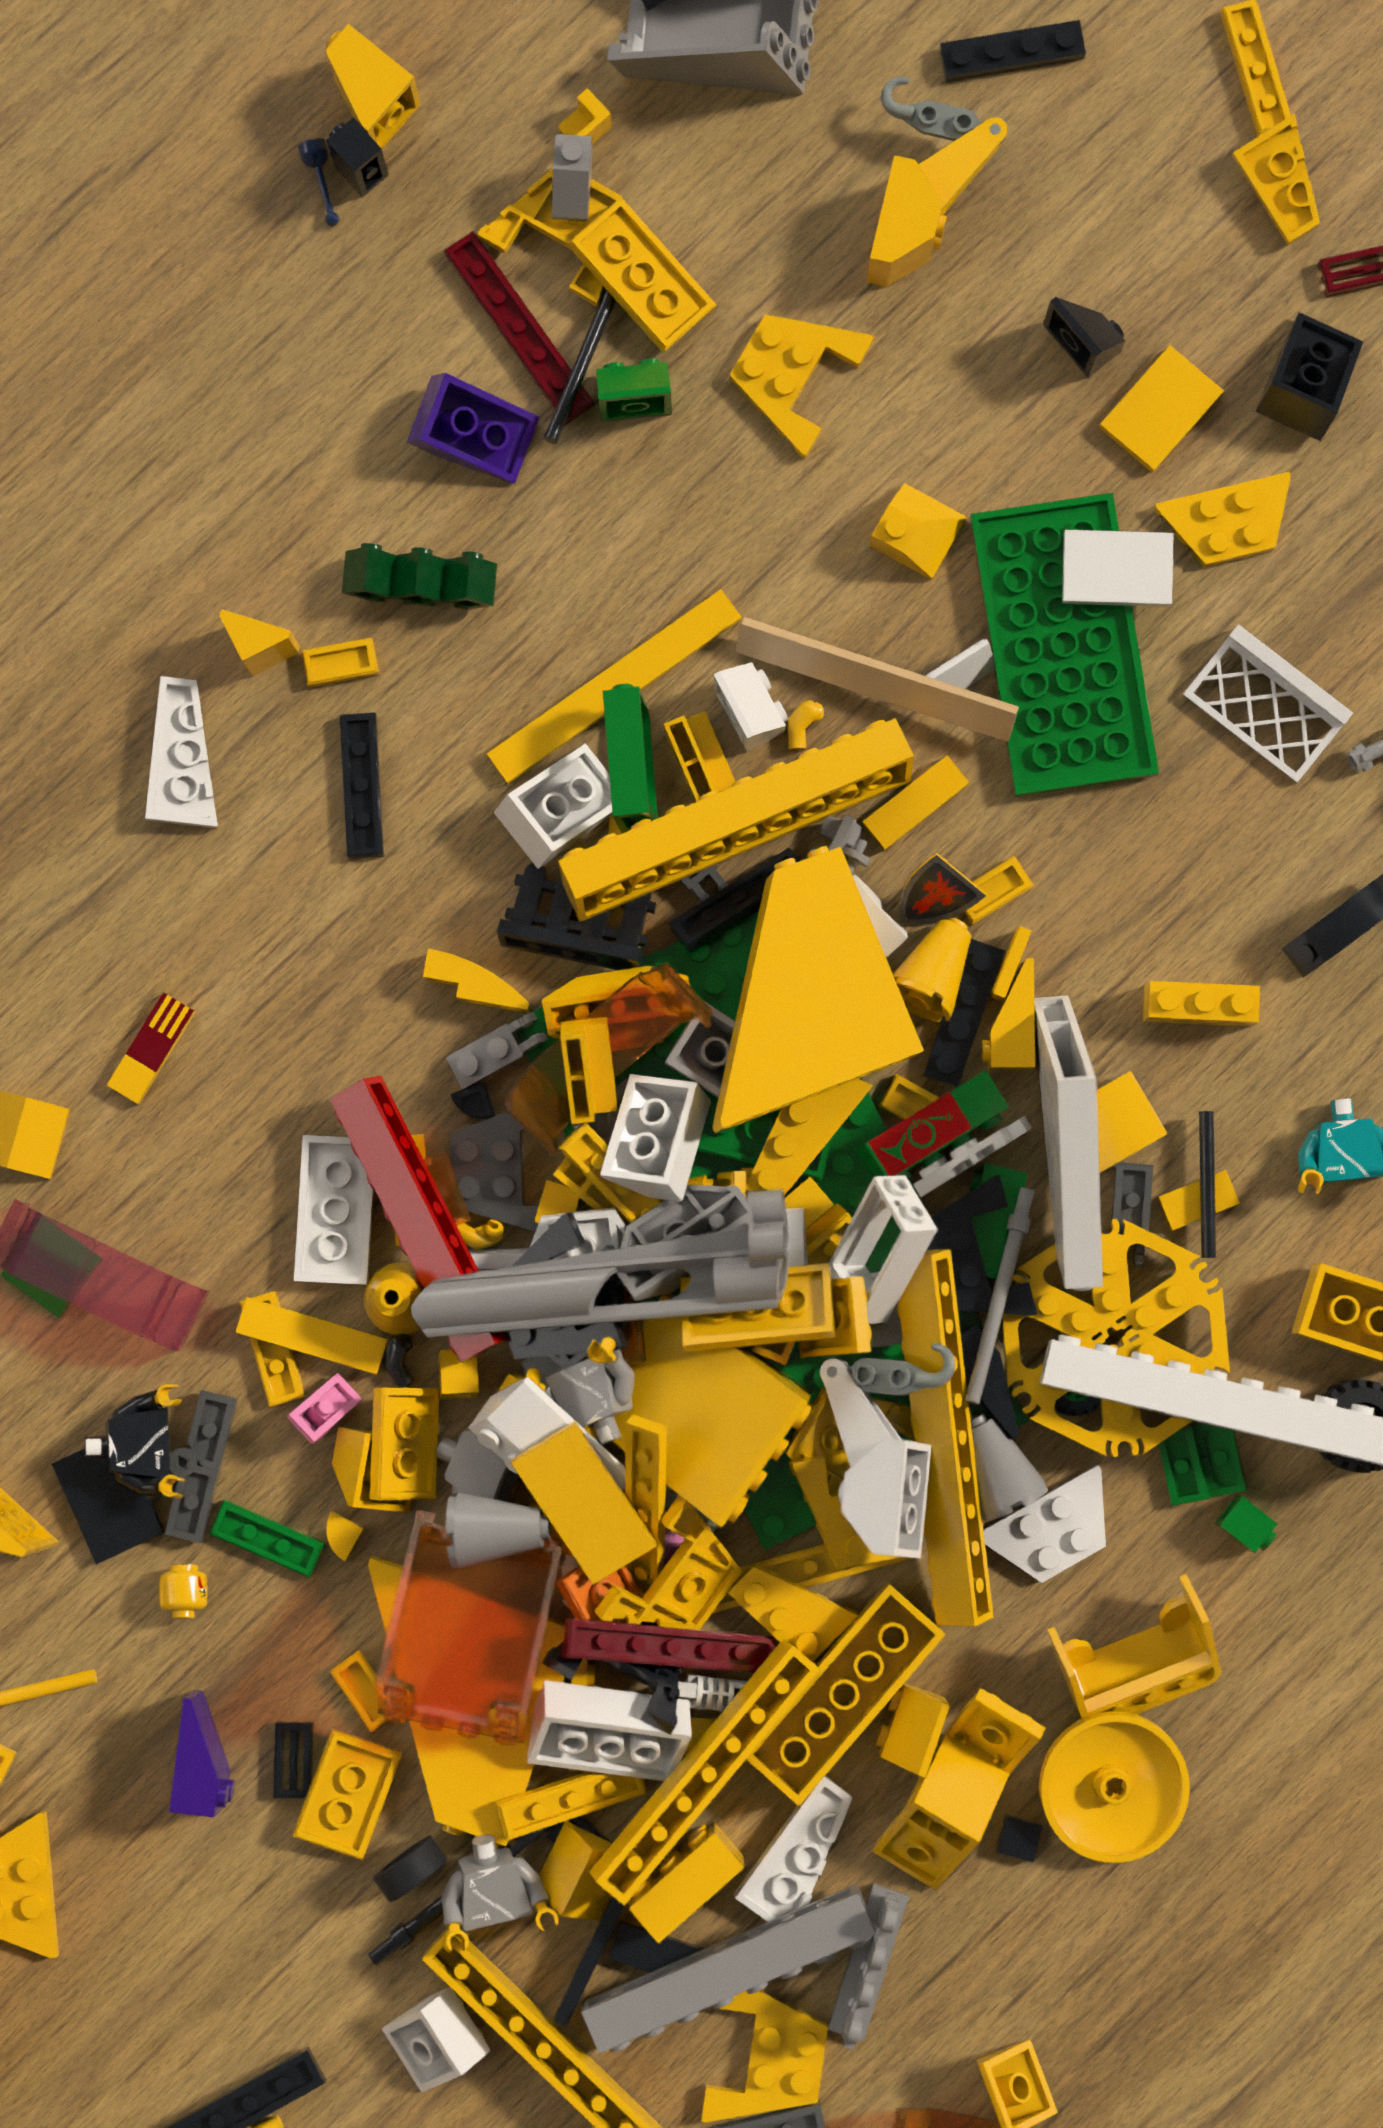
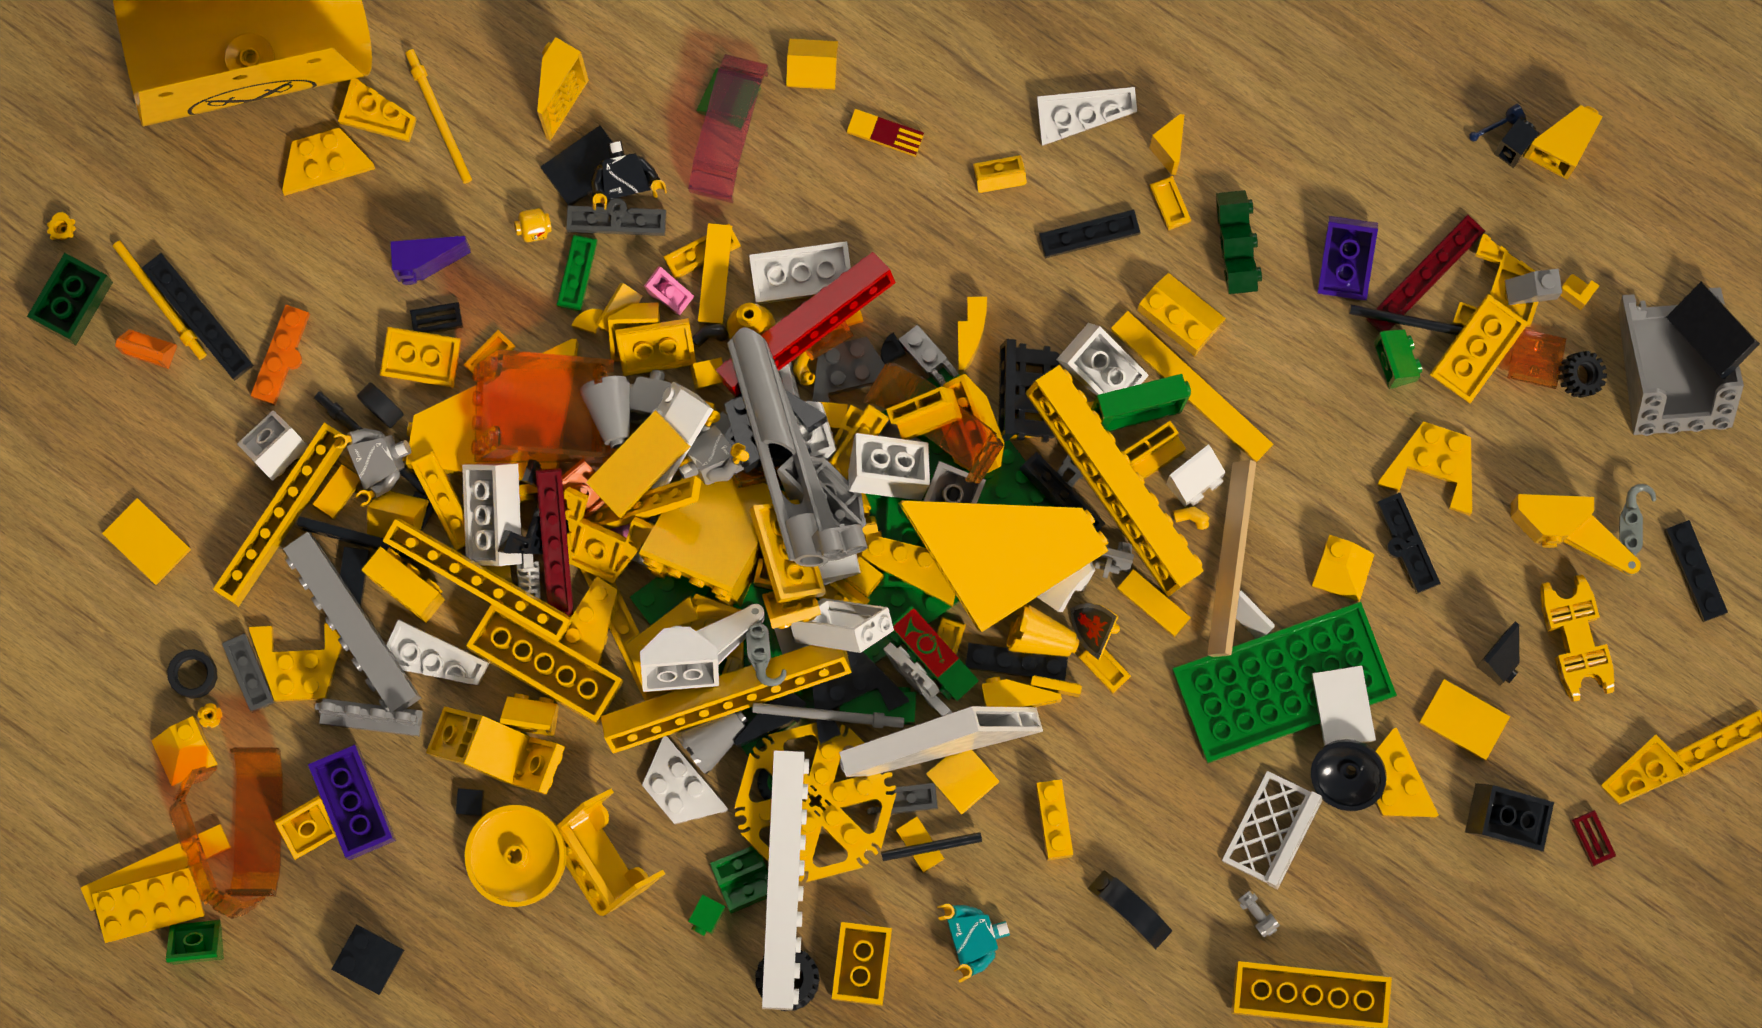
camera: 75 degrees right, 5 degrees down
none -> orange hinge [250,305,310,406]
none -> dark purple brick [308,745,396,860]
none -> yellow tile [313,465,361,519]
none -> black slope [331,924,405,995]
none -> yellow tile [596,283,643,334]
none -> yellow slope [973,155,1027,193]
none -> yellow slope [1137,273,1226,357]
none -> black dish [1311,739,1387,811]
none -> black hinge [1376,492,1441,594]
none -> clear orange slope [1507,329,1567,389]
none -> yellow piece [1540,574,1614,702]
none -> black tyre [1558,351,1607,398]

